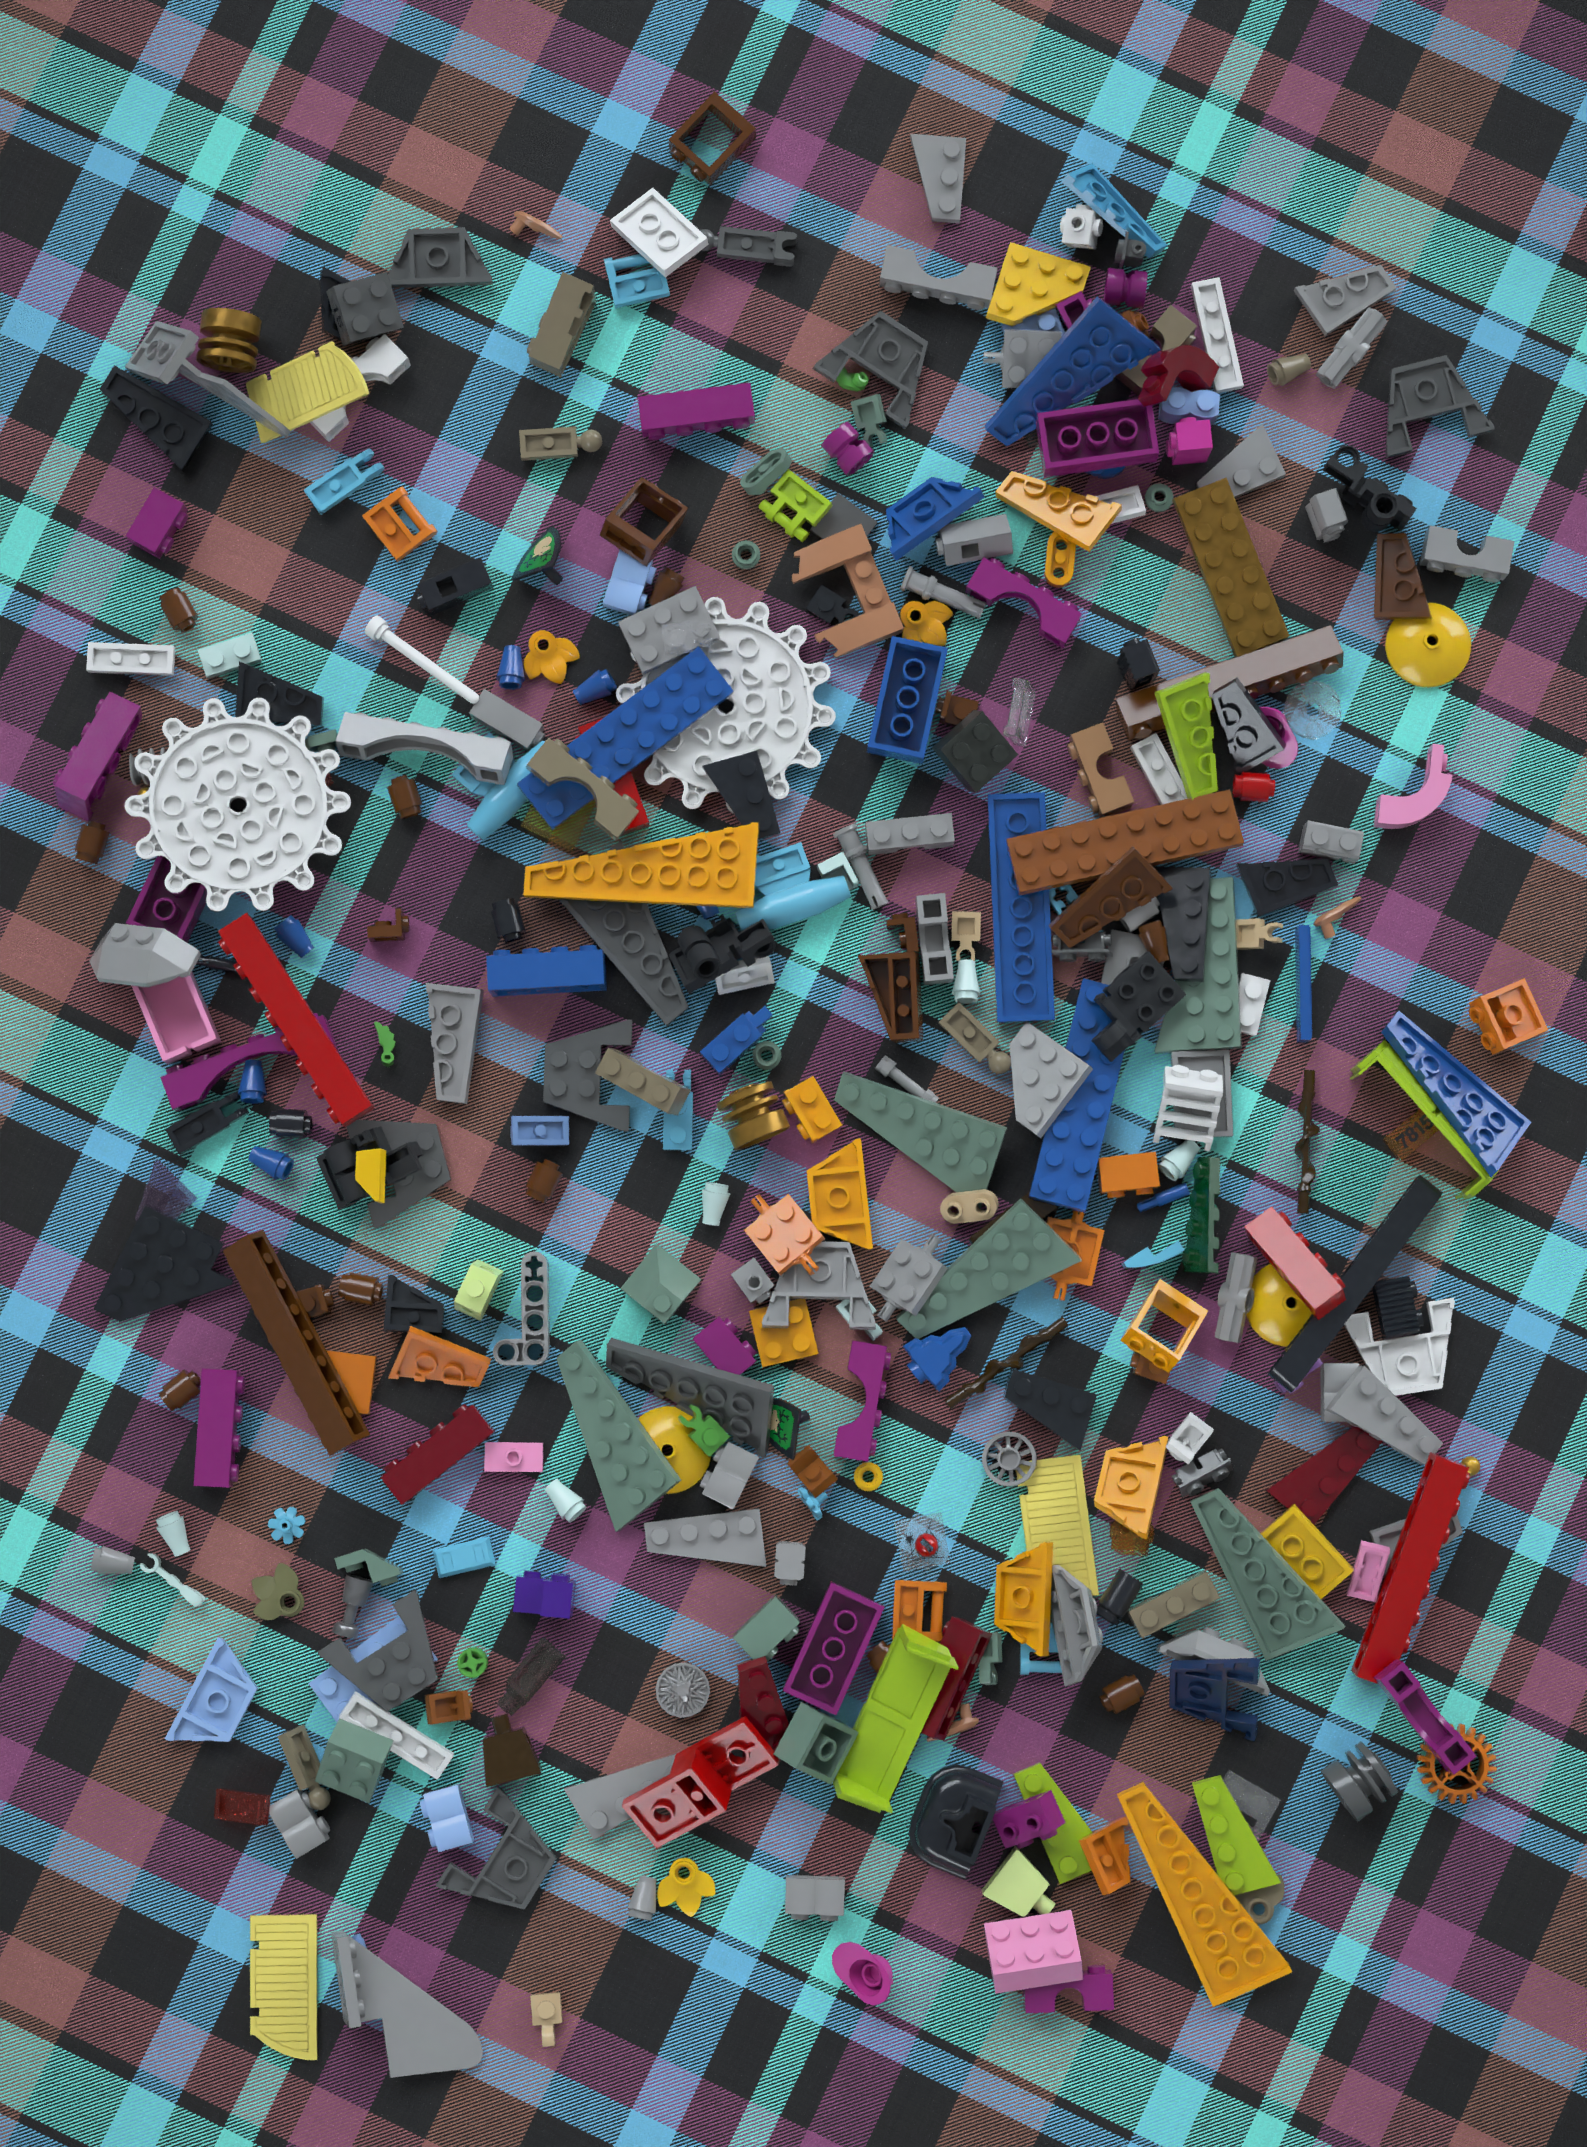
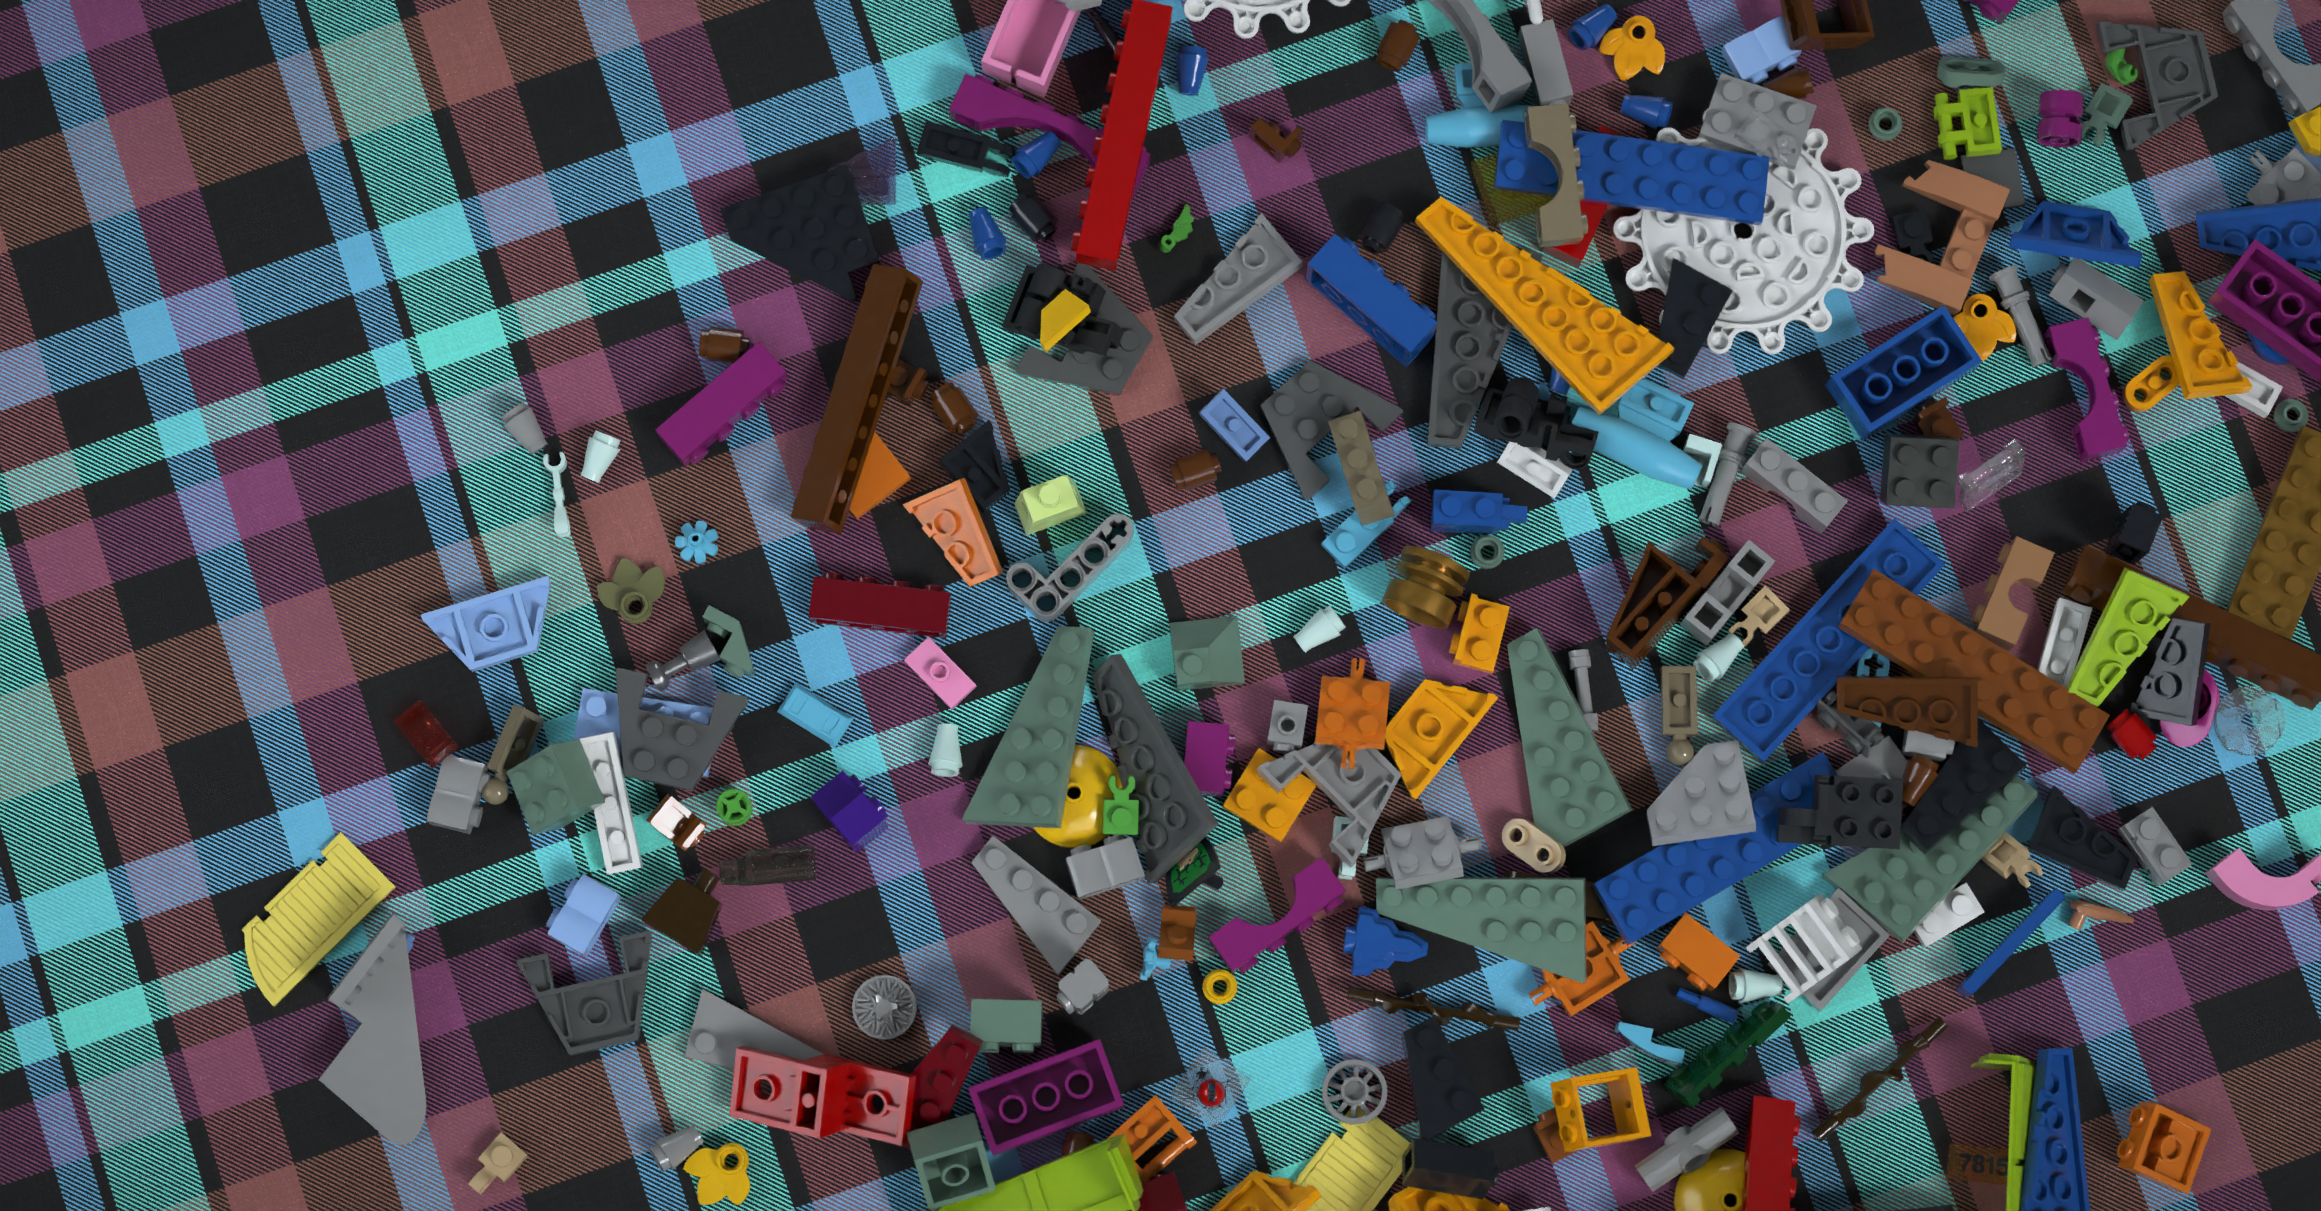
camera: 45 degrees right, 5 degrees down
none -> black brick [1402,1138,1498,1200]

